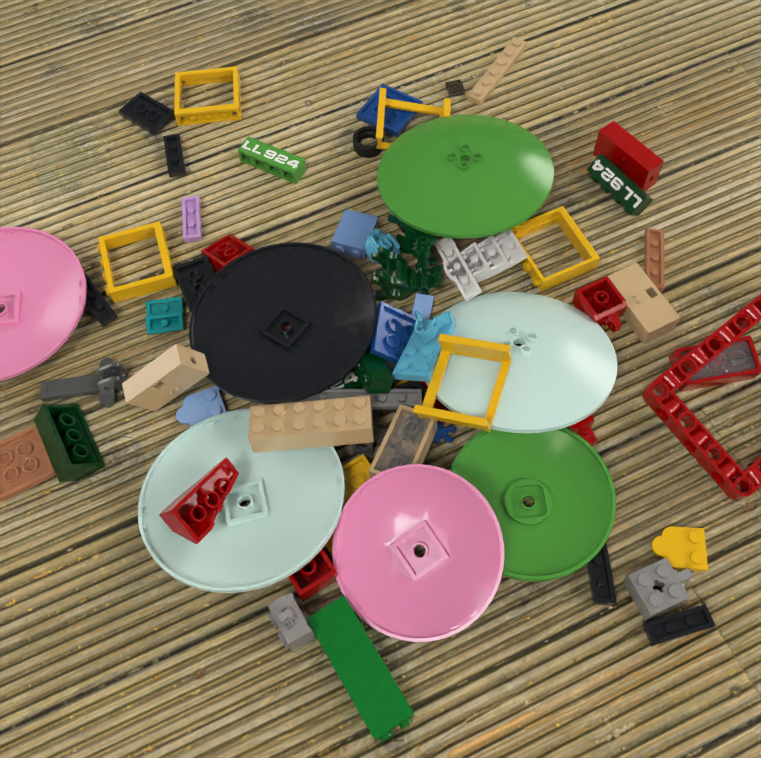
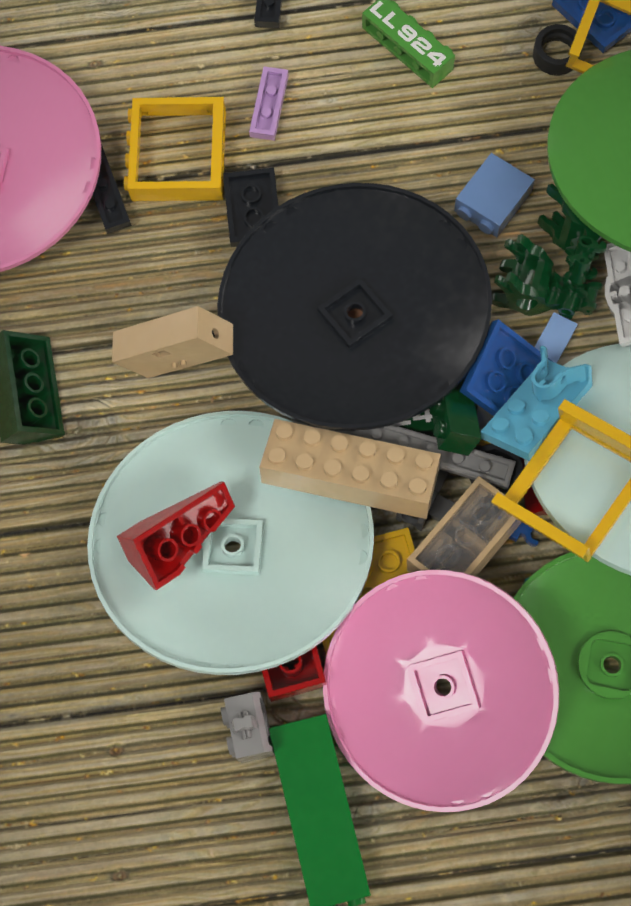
camera: 20 degrees right, 10 degrees up
dark grey piece [40,358,128,408] -> none
teal slope [145,296,185,335] -> none
light blue plate [176,386,226,427] -> none
red slope [201,233,254,272] -> none
medium azure cylinder [364,229,401,264] -> none

